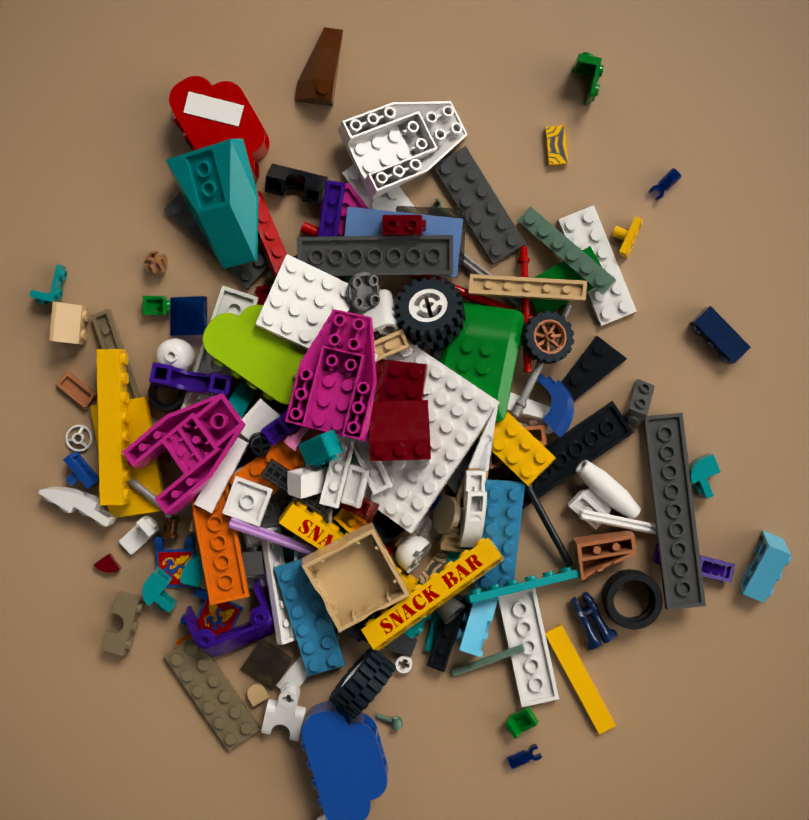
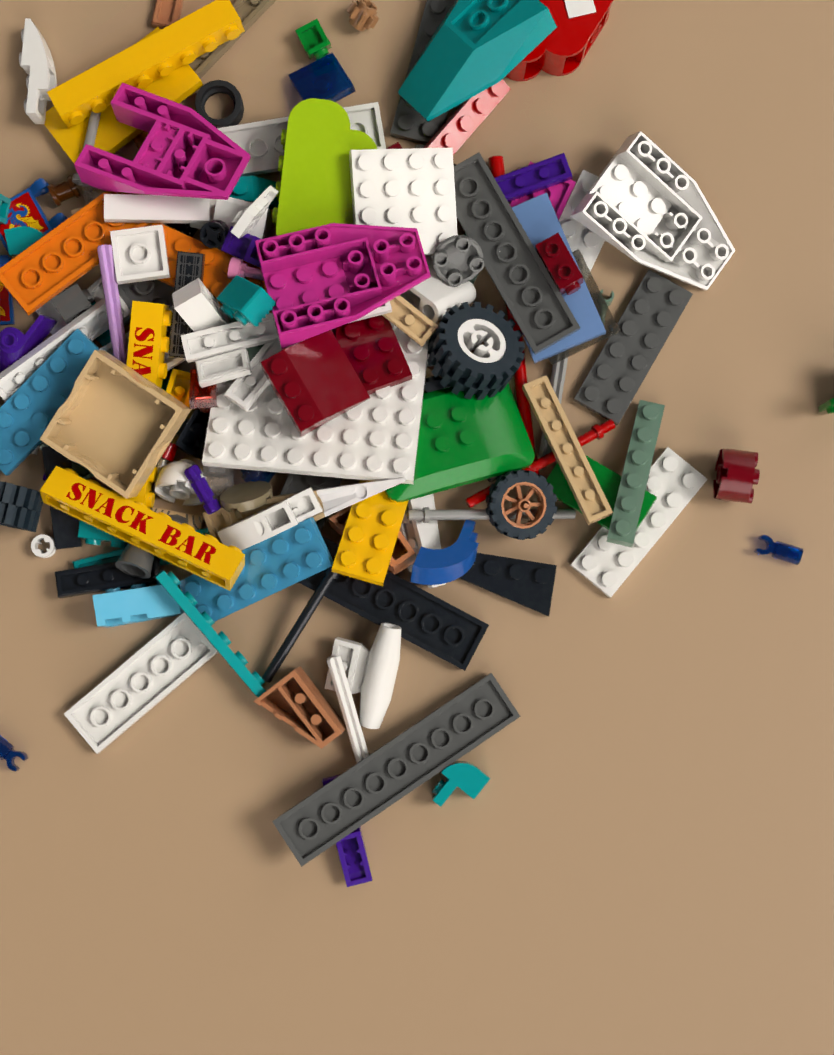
camera: 60 degrees right, 5 degrees down
blue tile [63,451,99,489] -> none
white piece [65,425,93,451] -> none
white bracket [119,515,160,555] -> none
dark purple arch [149,362,233,399] -> none
white cylinder [156,338,196,371] -> none
black arch [265,163,328,206] -> none
reddish brown wedge [295,27,343,106] -> none
sand green bar [451,644,525,677] -> none
green bracket [505,706,539,739] -> none
tile [545,125,568,166] -> none
yellow tile [545,624,616,735] -> none
dark blue piece [570,592,618,651] -> none
black tyre [602,569,663,630] -> none
yellow tile [612,216,643,259] -> none
dark grey bracket [622,379,655,427] -> none
dark blue brick [689,306,751,364] -> none
medium azure wedge [740,530,791,603] -> none
none -> dark purple axle [184,464,221,514]
none -> white wing [231,185,279,238]
none -> dark red brick [713,449,760,504]

